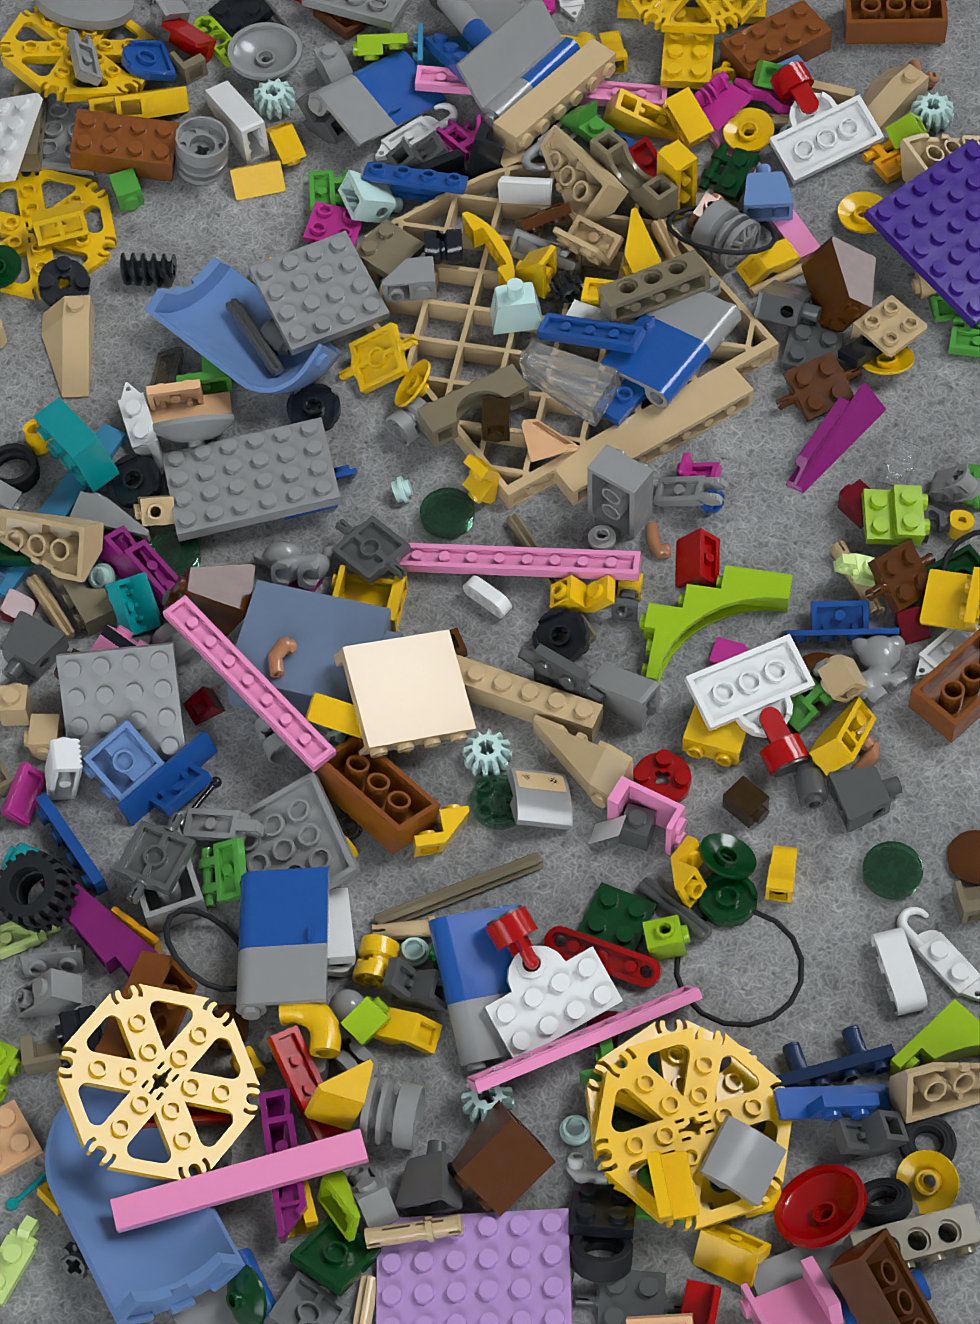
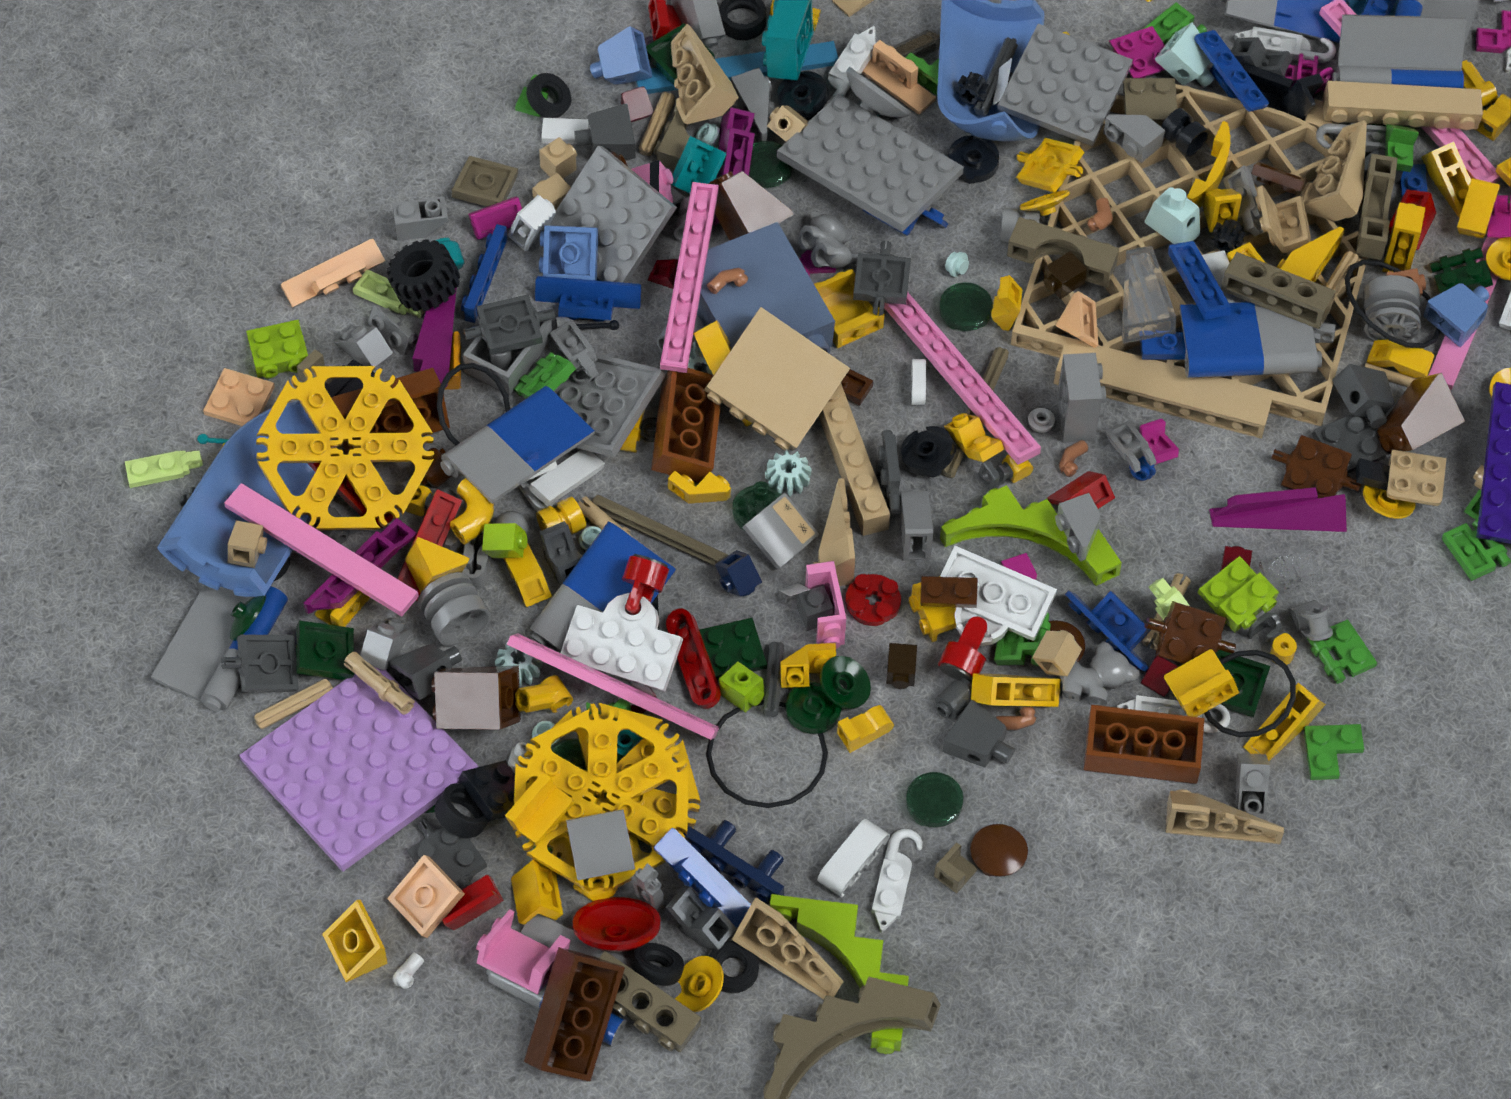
camera: 45 degrees right, 0 degrees up
lime slope [317,1170,360,1242] -> none
white panel [498,176,553,205] -> none
none -> tan brick [228,520,267,568]
none -> yellow piece [515,675,573,713]
none -> light grey hinge [631,863,666,913]
none -> dark blue brick [715,550,762,597]
none -> reddish brown plate [920,576,978,608]
none -> black gear [956,72,989,105]
none -> white sticker [993,58,1012,105]
none -> light grey slope [1055,493,1101,562]
none -> nougat arm [1087,198,1112,232]

